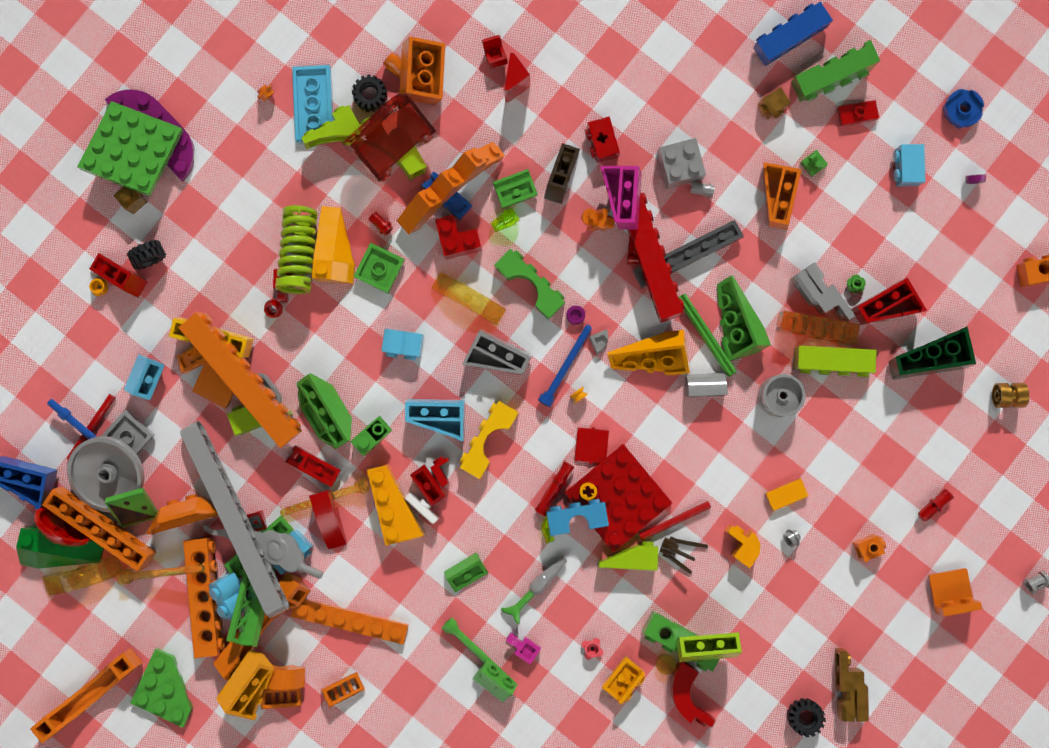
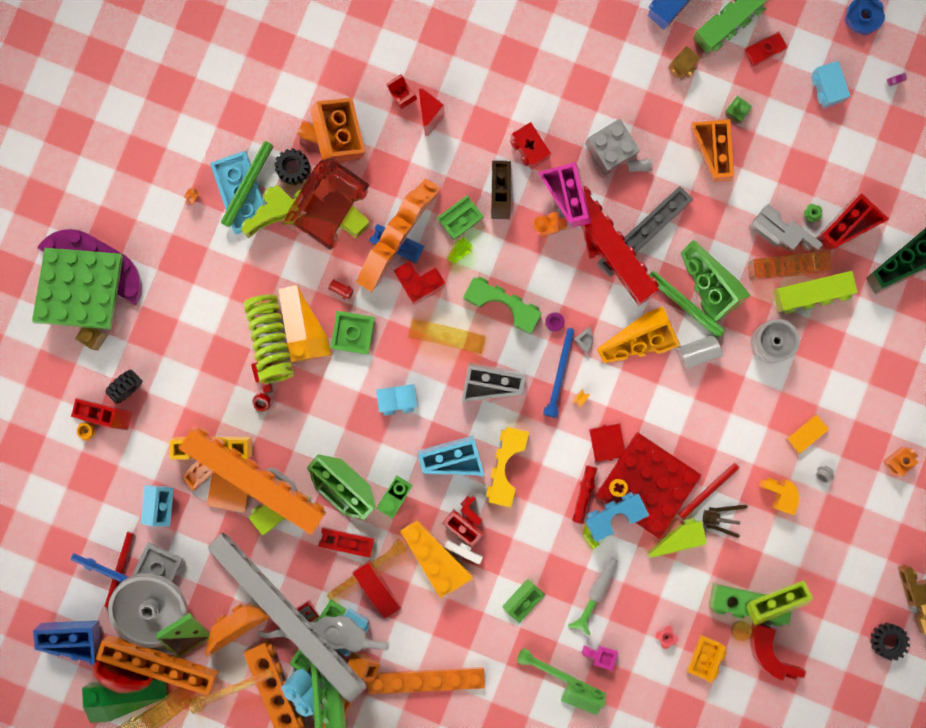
camera: 20 degrees left, 0 degrees up
none -> bright green axle [221,141,273,227]

